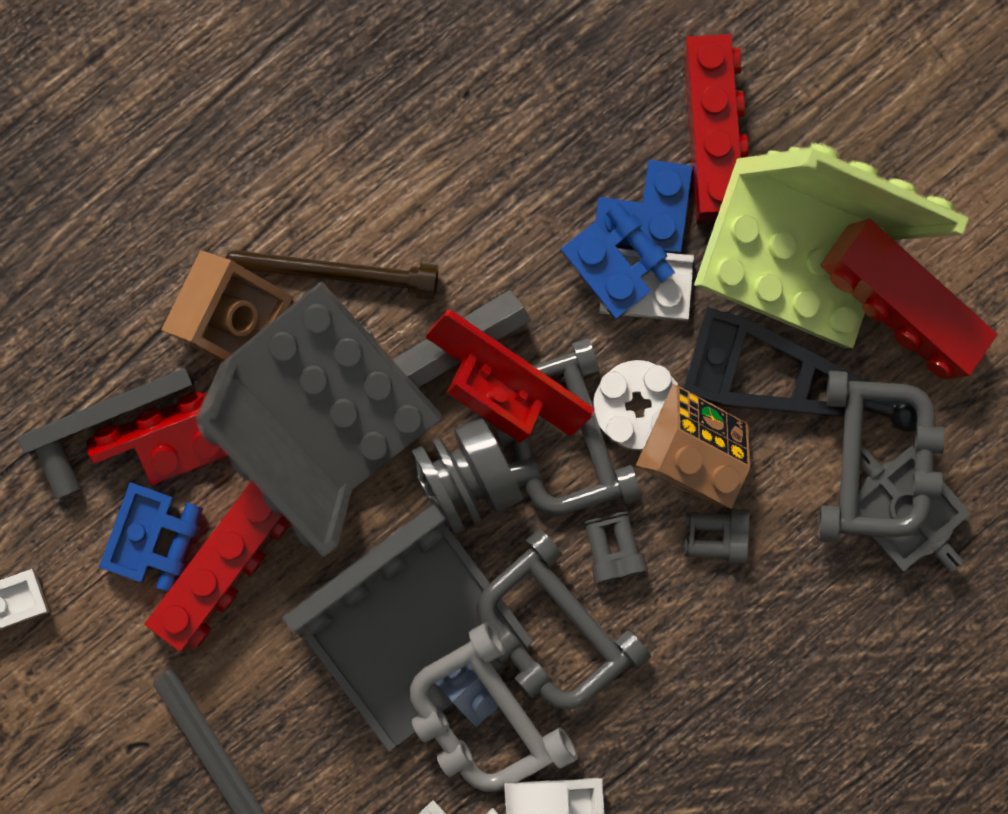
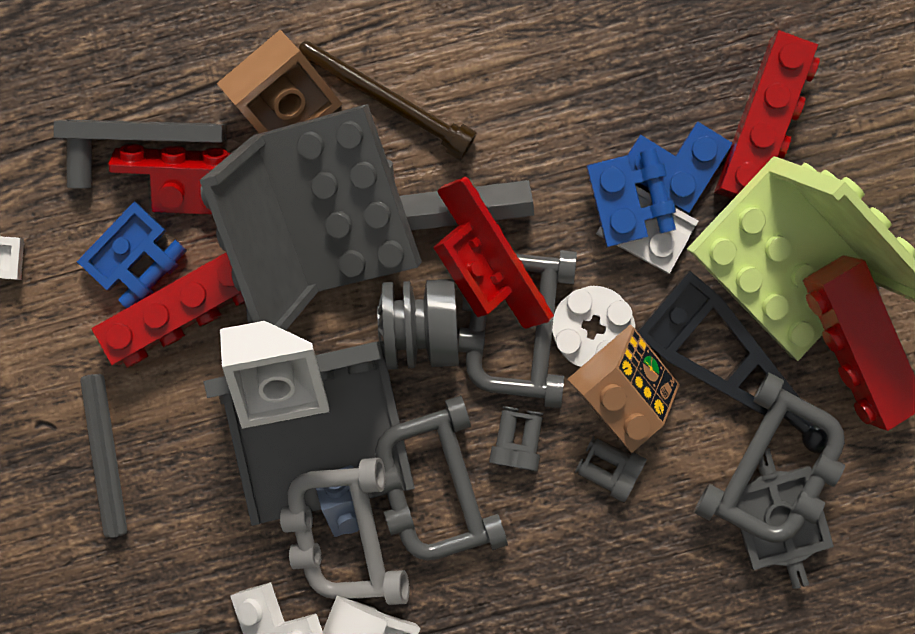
camera: 30 degrees right, 5 degrees up
none -> white slope [220,321,329,429]

